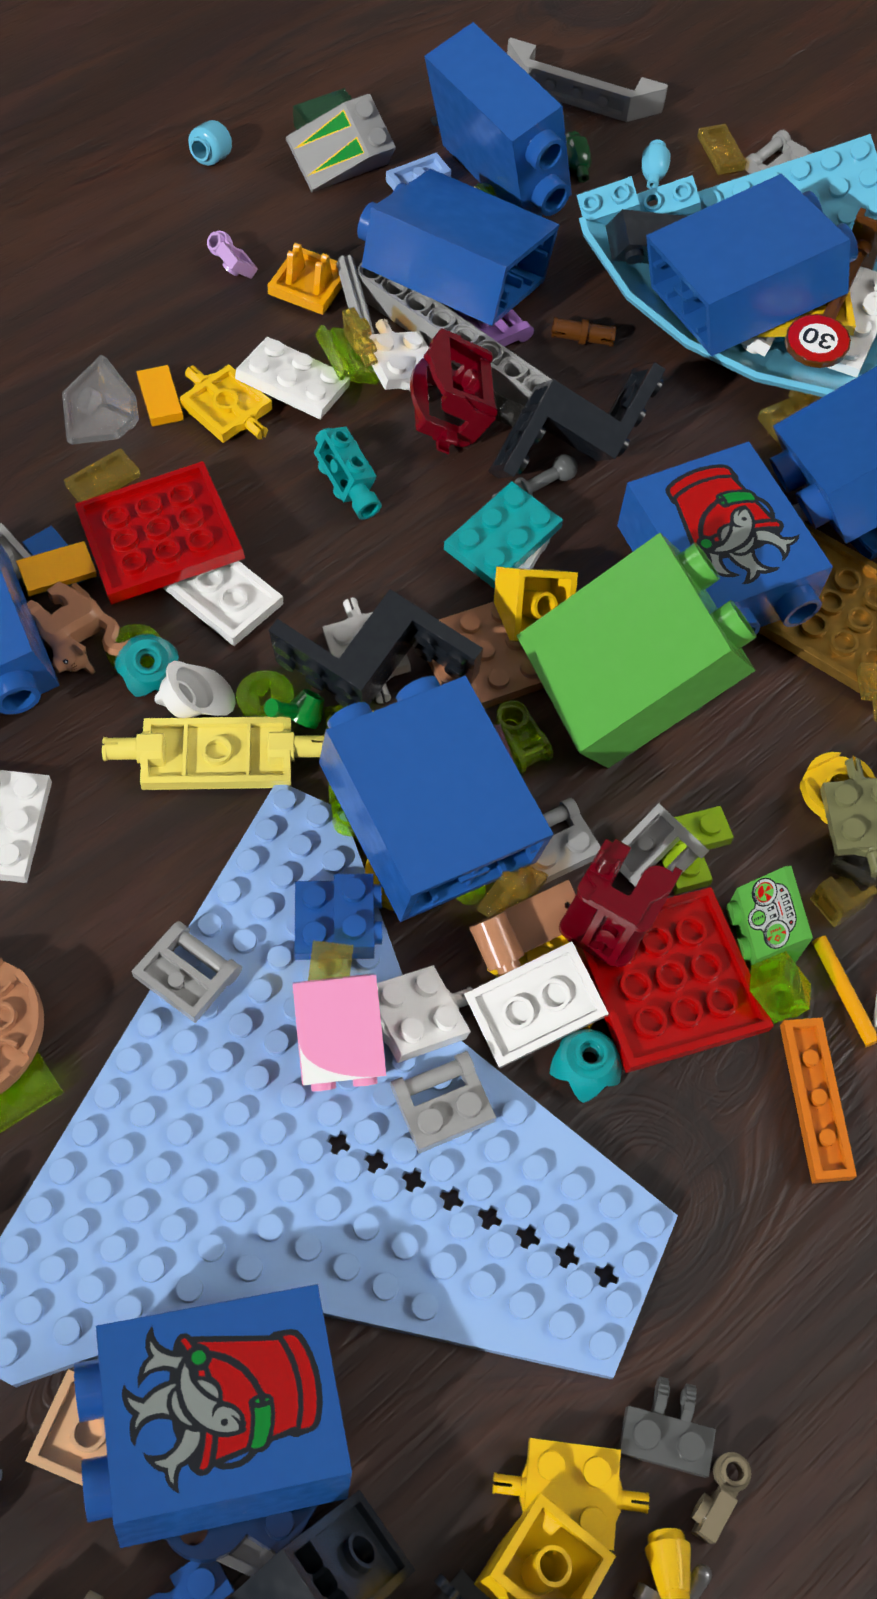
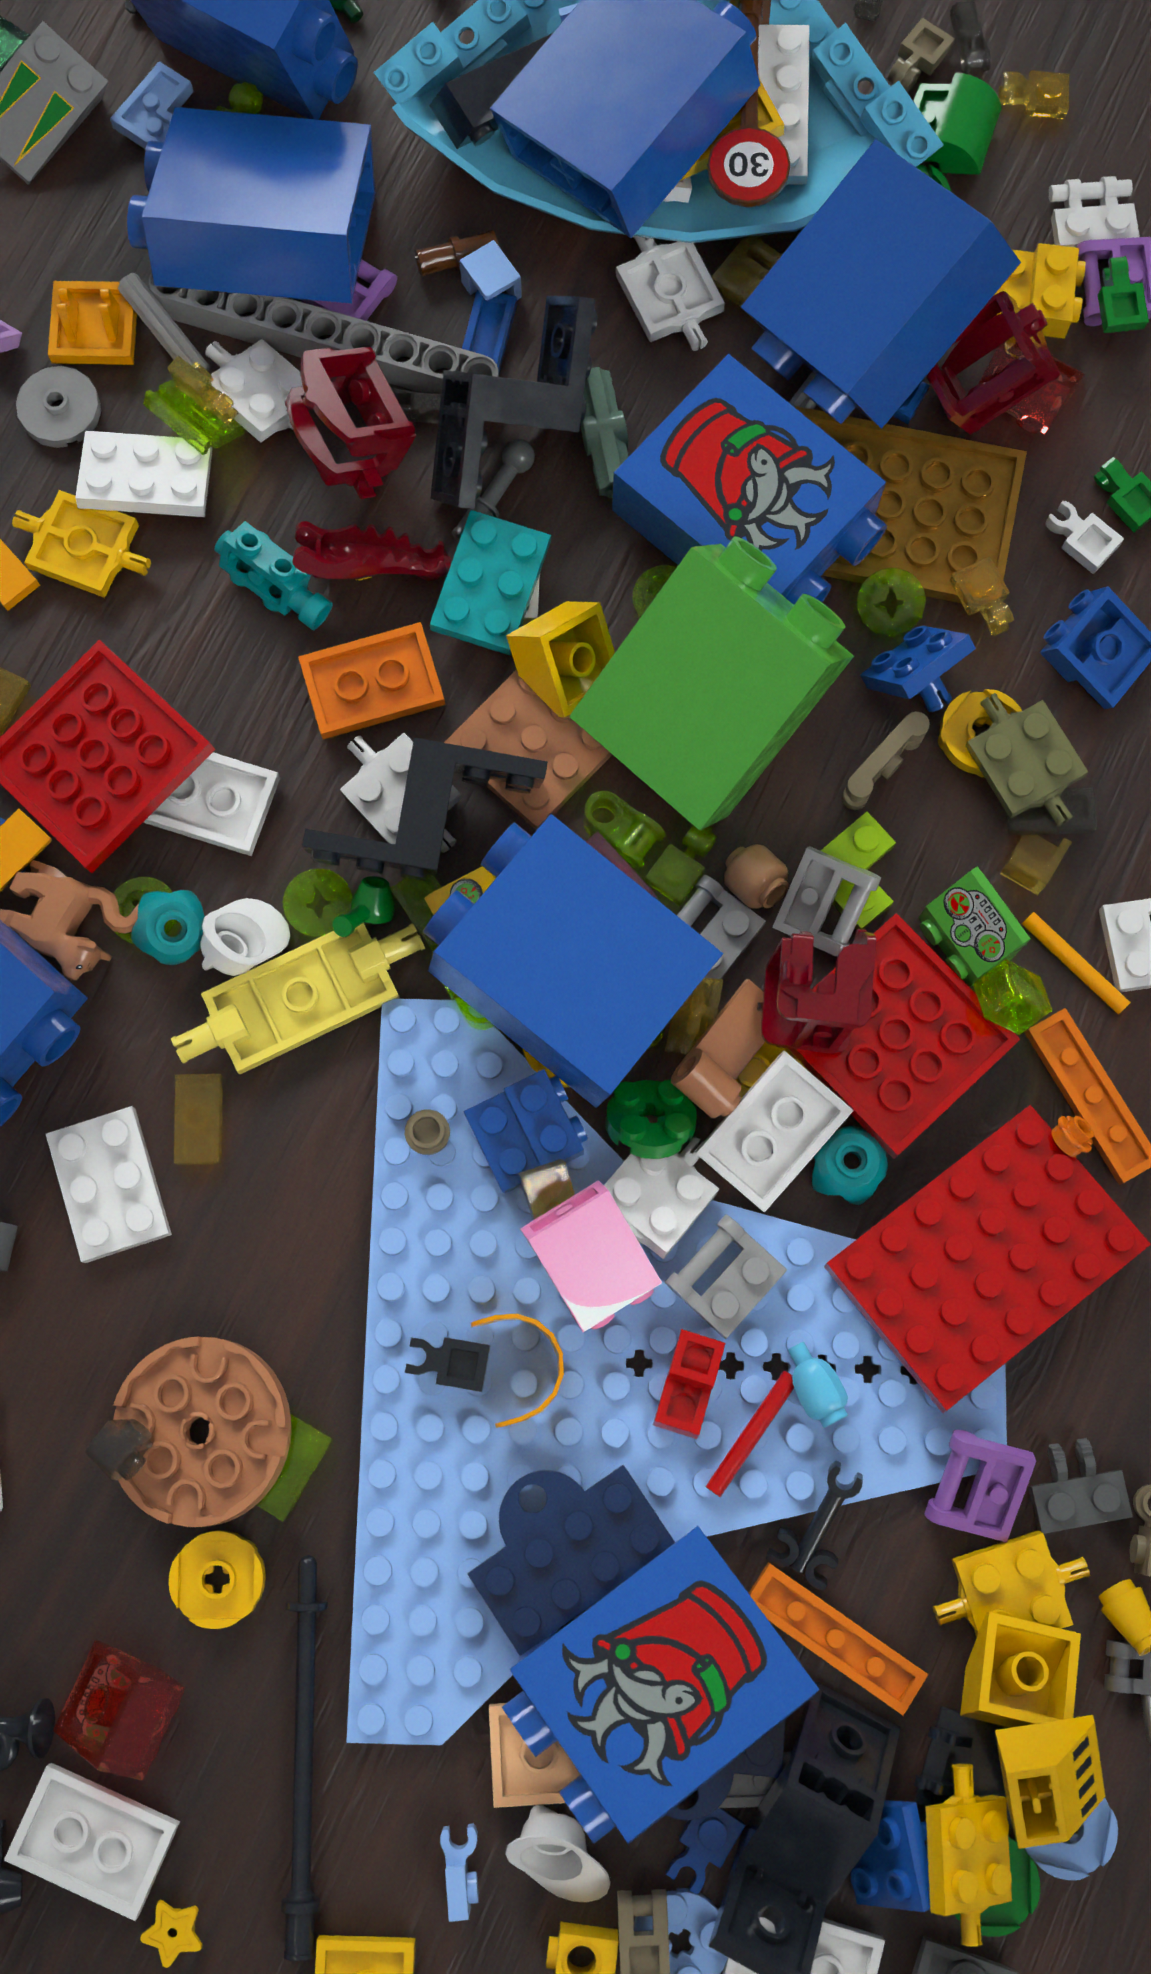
camera: 20 degrees left, 15 degrees up
light grey plate [131,921,242,1023] -> none
none -> light grey plate [16,366,101,448]
none -> clear yellow plate [174,1074,222,1165]
none -> dark red animal [293,521,451,581]
none -> orange plate [298,622,445,740]
none -> dark tan plate [405,1109,450,1155]
none -> black plate [405,1337,491,1392]
none -> light blue panel [460,240,522,300]
none -> blue tile [462,289,517,374]
none -> dark blue plate [467,1464,675,1656]
none -> light orange piece [471,1313,564,1428]
none -> white piece [506,1805,611,1902]
none -> sand green piece [581,367,628,498]
none -> green plate [606,1080,697,1159]
none -> white plate [616,236,725,351]
none -> clear neon green plate [644,825,718,906]
none -> red slope [653,1329,726,1439]
none -> red bar [705,1370,794,1498]
none -> medium nougat head [724,844,789,909]
none -> orange plate [748,1562,929,1716]
none -> black bar [766,1461,863,1590]
none -> medium azure plant [788,1342,848,1428]
none -> red plate [824,1105,1151,1413]
none -> dark tan plate [842,711,930,810]
none -> clear neon green gear [857,568,926,637]
none -> blue plate [860,626,976,712]
none -> medium lavender plate [924,1429,1036,1542]
none -> orange plate [1051,1116,1094,1157]

